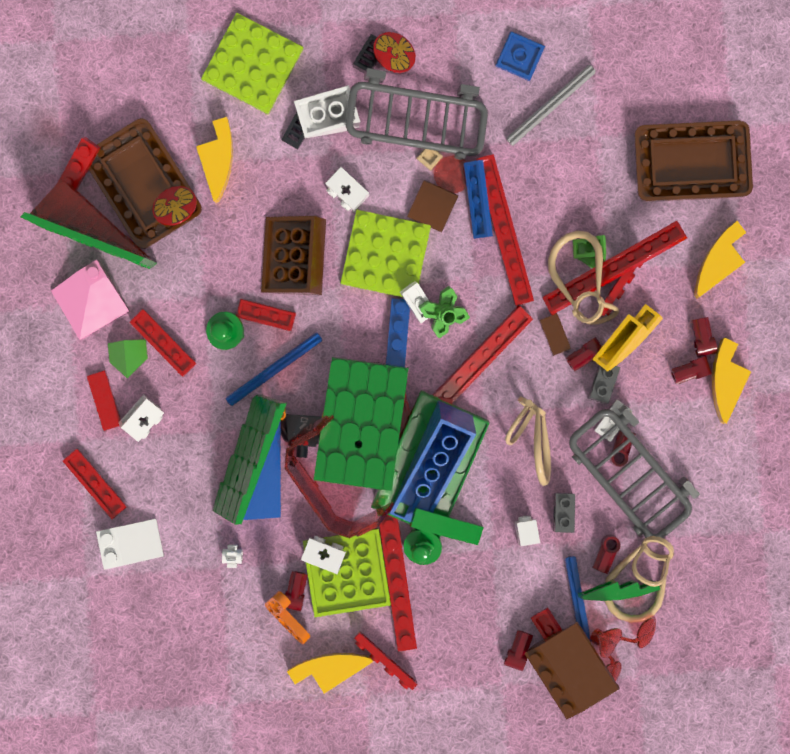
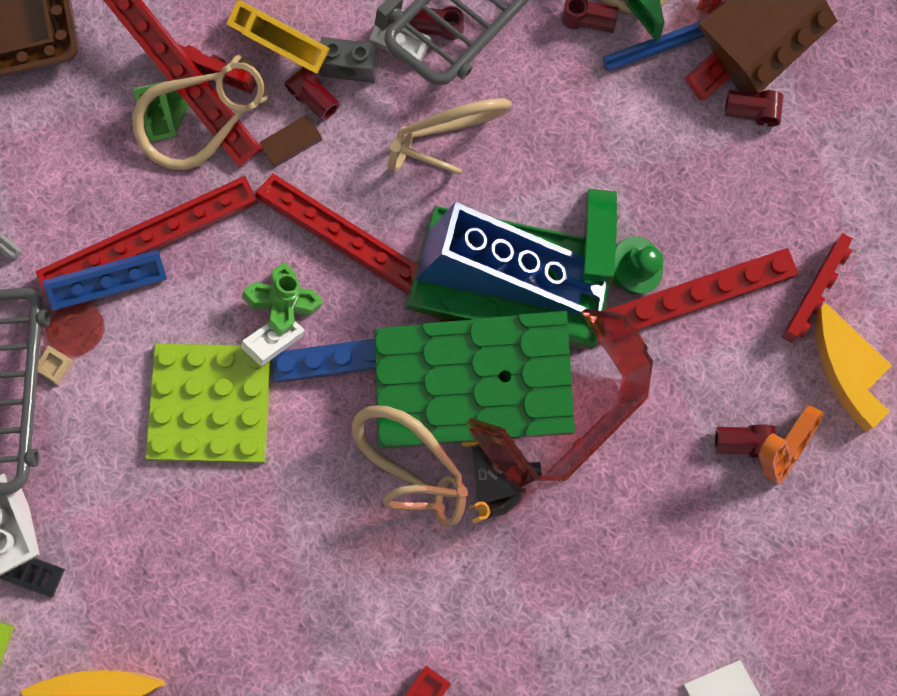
camera: 95 degrees left, 10 degrees down
green plate [206,312,244,350] -> none
green piece [212,395,287,525] -> none
white gear [222,545,243,568] -> none
blue axle [226,333,322,406] -> none
red tile [236,299,296,332] -> none
reddish brown slope [261,216,326,295] -> none
white brick [301,536,346,574] -> none
lime plate [303,529,391,618] -> none
white brick [325,167,369,212] -> none
reddish brown slope [407,180,459,233] -> none
white brick [514,516,540,546] -> none
dark grey brick [553,493,575,533] -> none
none -> tan animal [352,405,468,526]

